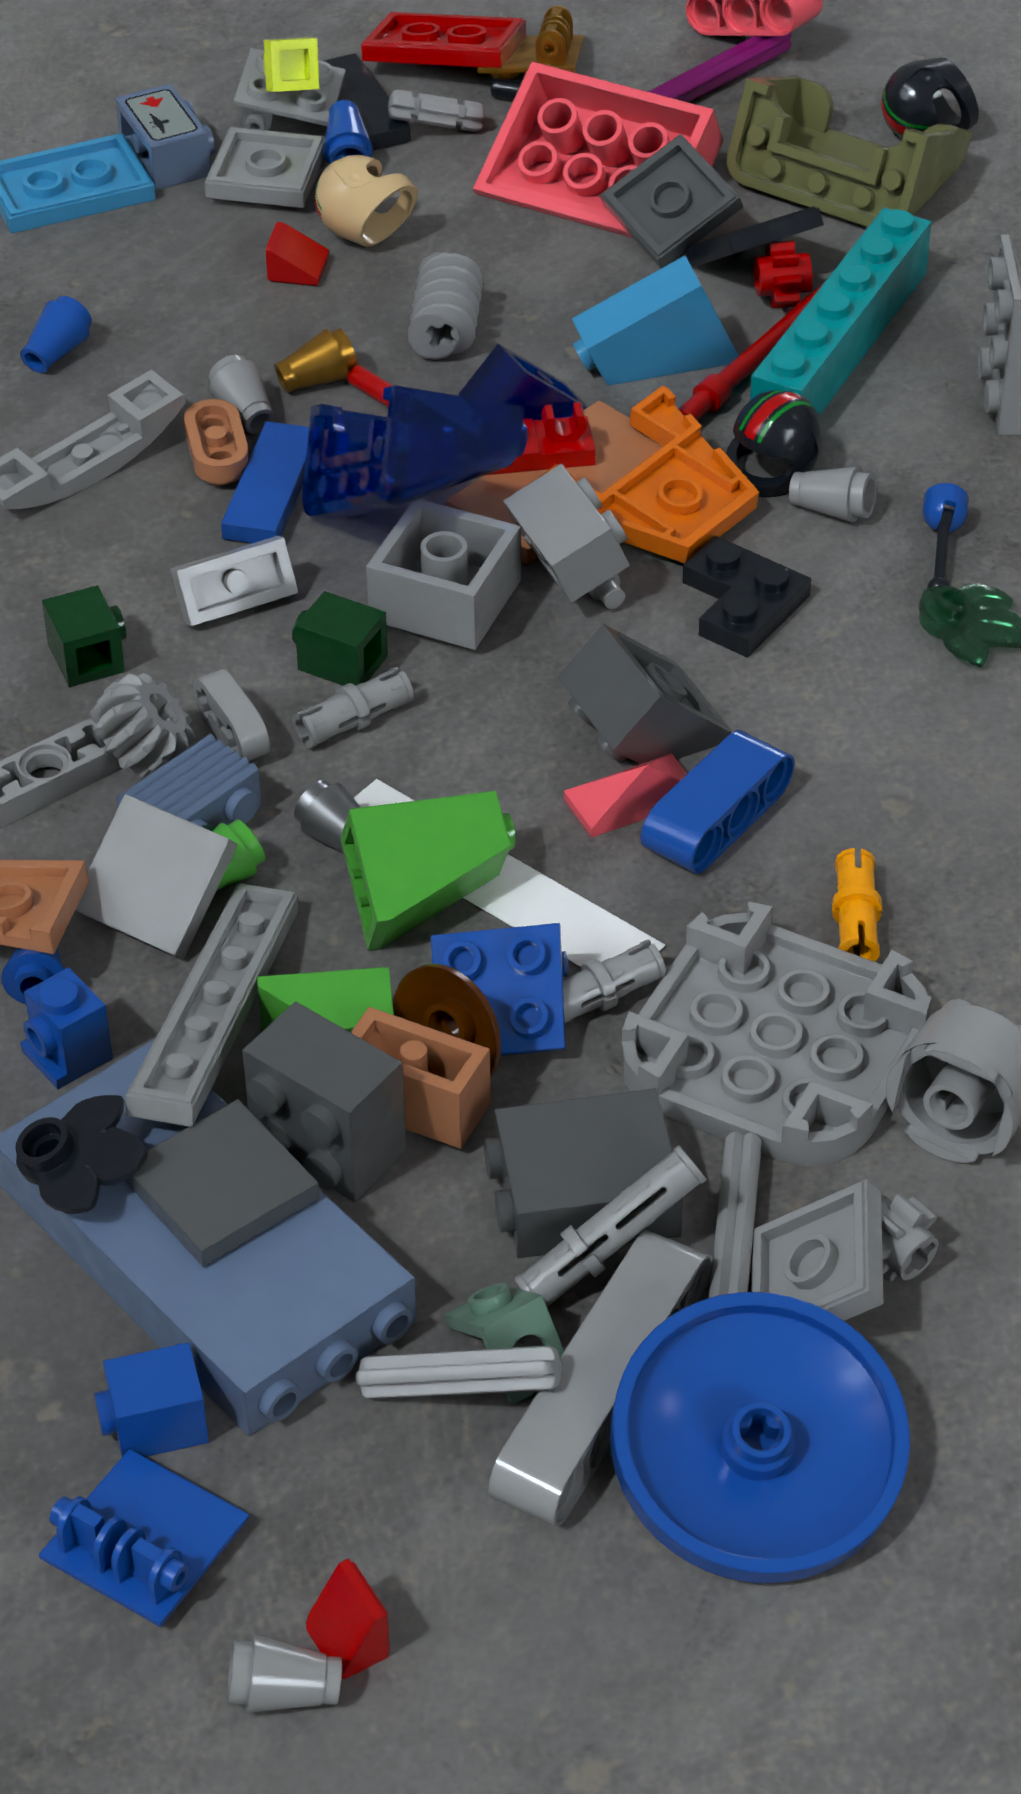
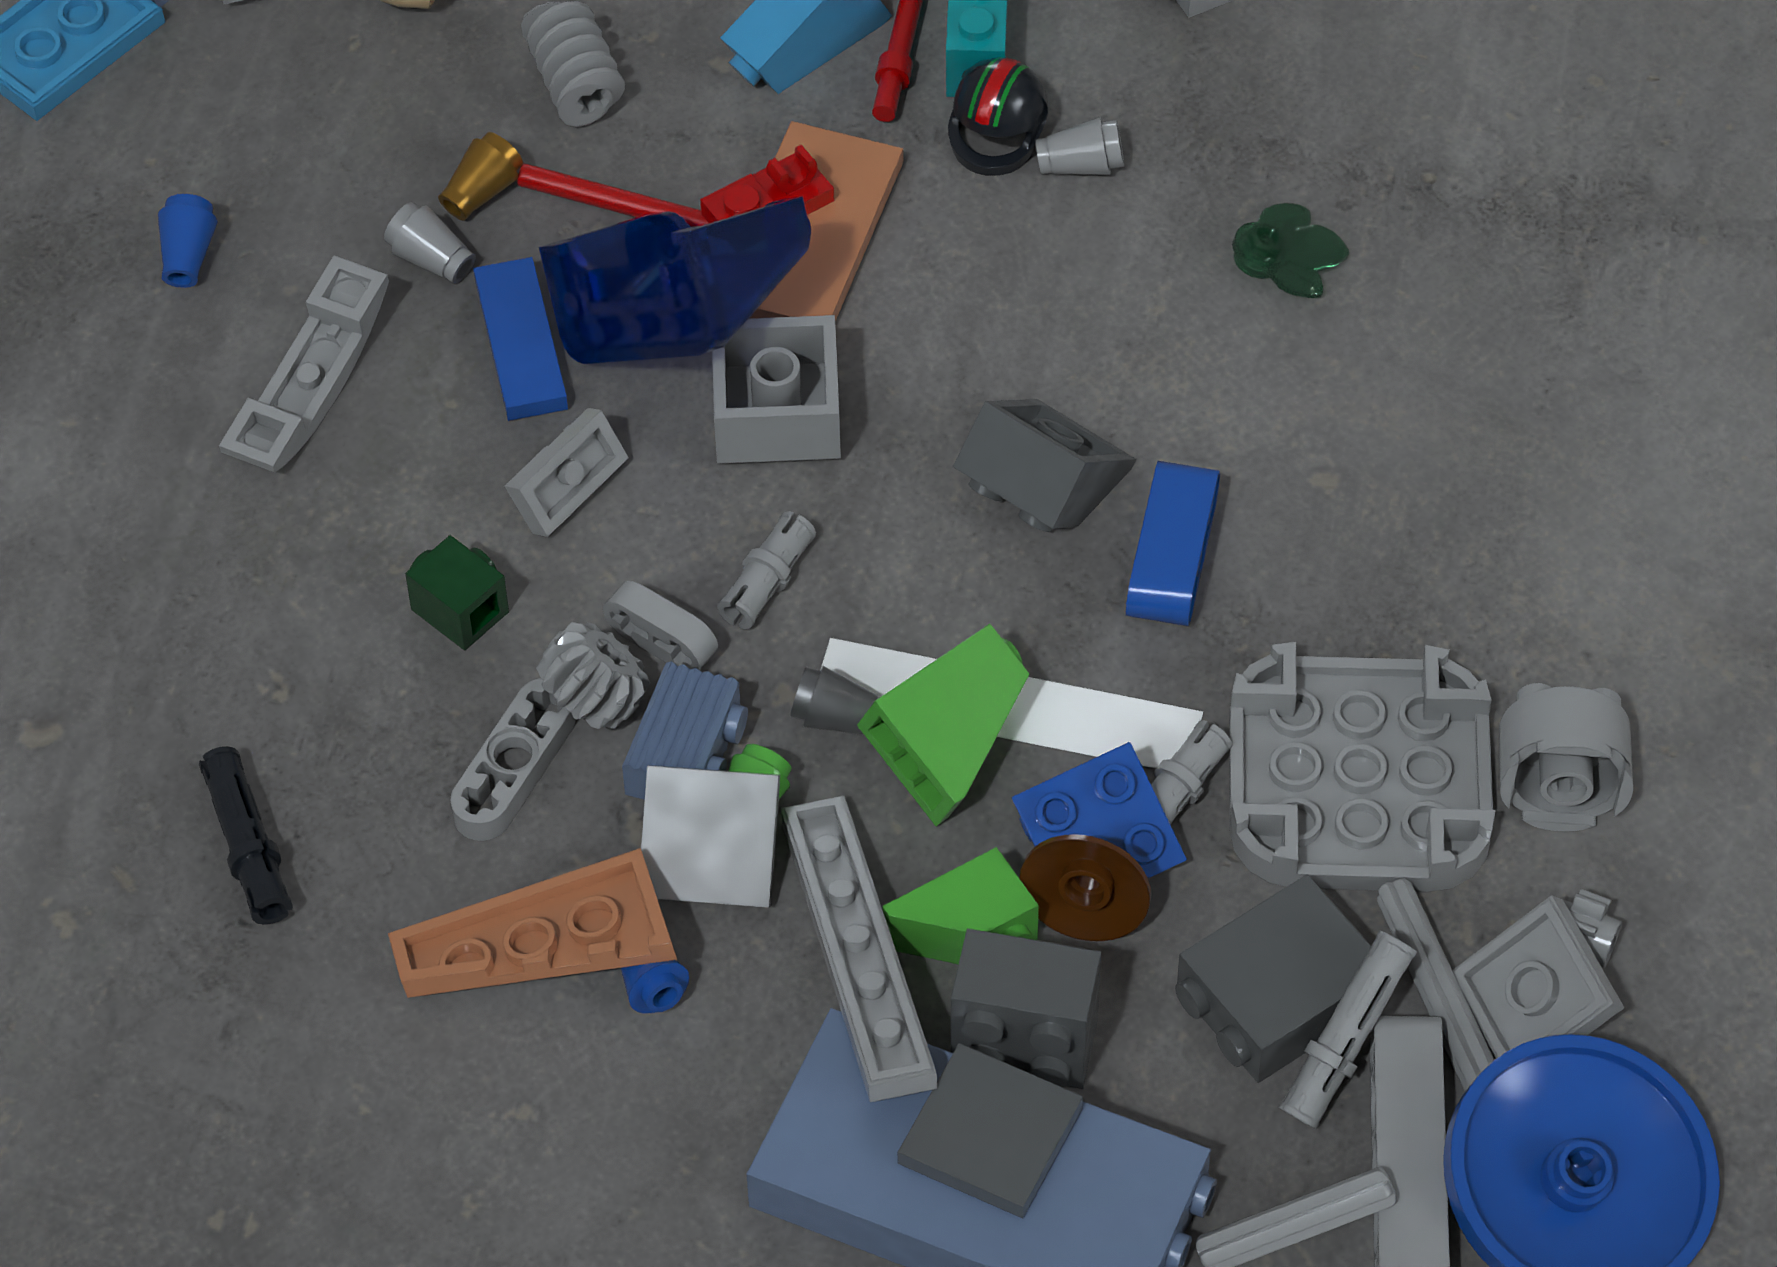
camera: 25 degrees left, 10 degrees up
black plate [16,1095,148,1214] -> none
blue brick [20,967,113,1090] -> none
nougat plate [184,399,249,486] -> none
red slope [266,221,329,286] -> none
dark green brick [292,591,388,686] -> none
nougat slope [351,1007,491,1149] -> none
sand green bracket [444,1283,564,1404] -> none
clear blue slope [458,343,588,428] -> none
light grey brick [503,464,630,609] -> none
orange wing [532,385,759,563] -> none
coral slope [564,753,688,838] -> none
black plate [682,536,811,658] -> none
light orange pin [832,848,883,962] -> none
blue hinge [922,483,969,600] -> none

